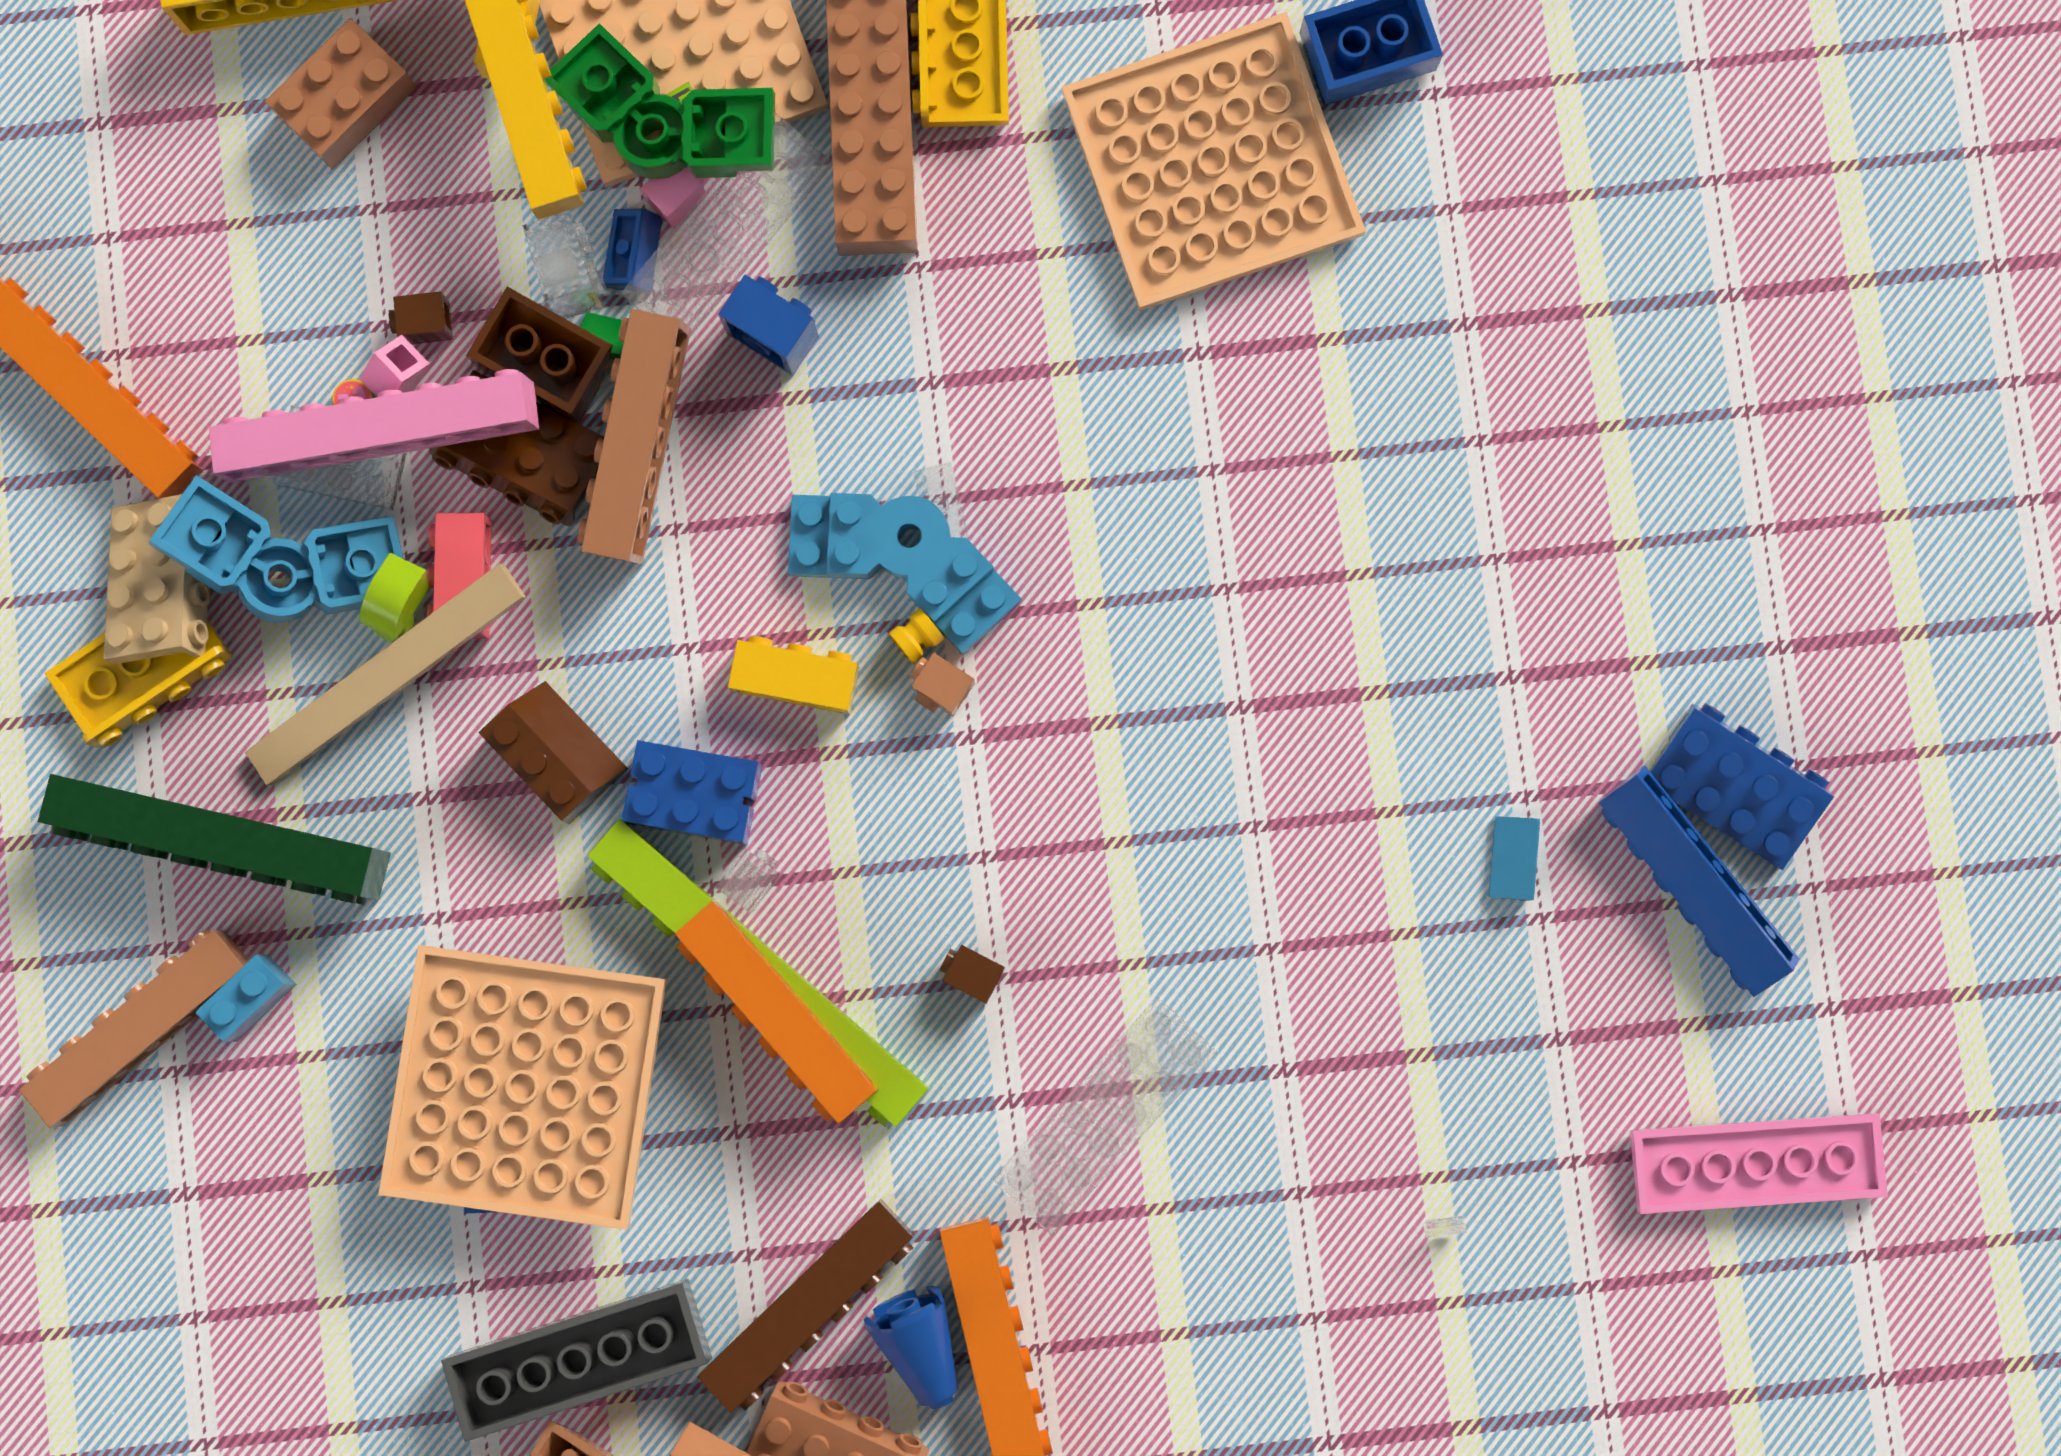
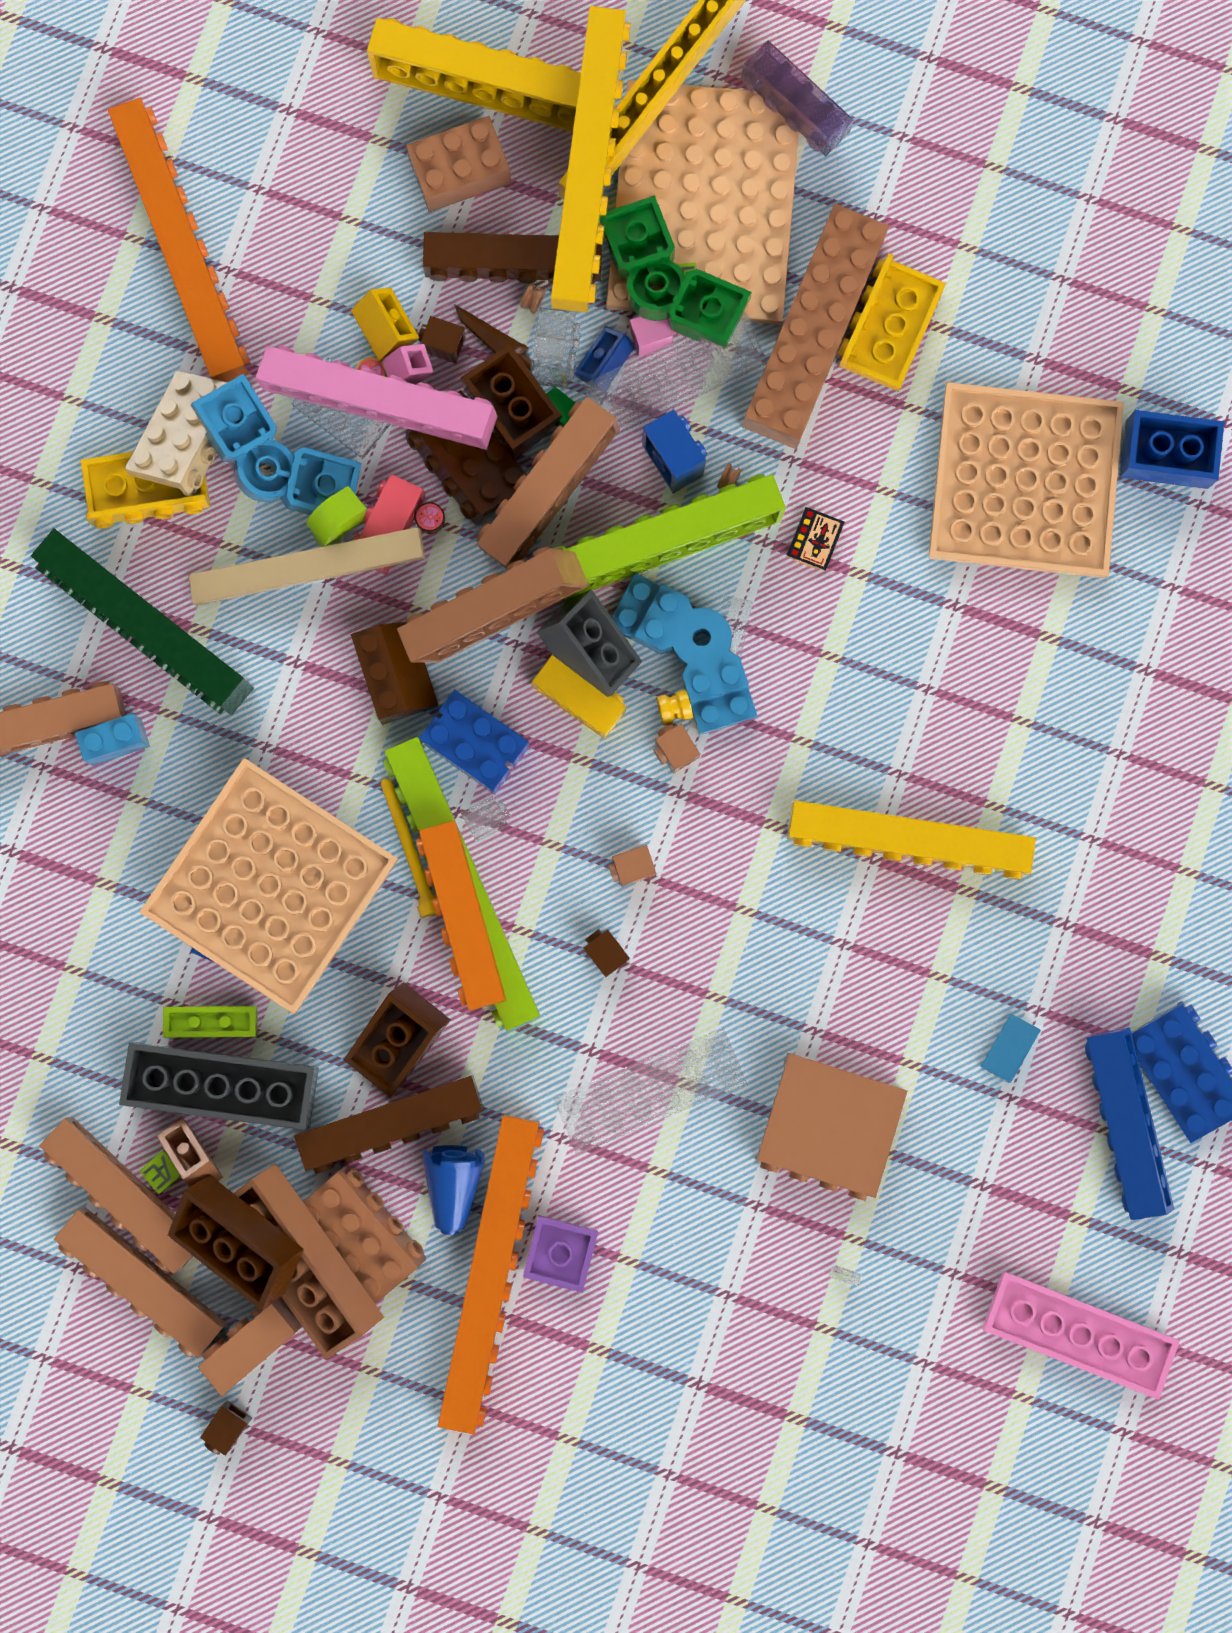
camera: 20 degrees right, 0 degrees up
none -> lime plate [163,1006,258,1038]
none -> reddish brown slope [343,982,451,1098]
none -> yellow brick [351,287,419,361]
none -> yellow piece [381,778,436,918]
none -> nougat brick [397,546,589,663]
none -> tile [415,502,445,534]
none -> reddish brown brick [423,232,602,284]
none -> reddish brown bar [454,304,535,371]
none -> nougat bush [520,283,546,314]
none -> medium lavender plate [523,1215,598,1293]
none -> dark grey slope [537,589,642,697]
none -> lime brick [554,474,786,603]
none -> nougat brick [608,845,657,887]
none -> nougat bush [717,463,742,489]
none -> nougat panel [755,1053,908,1201]
none -> piece [787,507,845,571]
none -> yellow brick [787,800,1036,880]

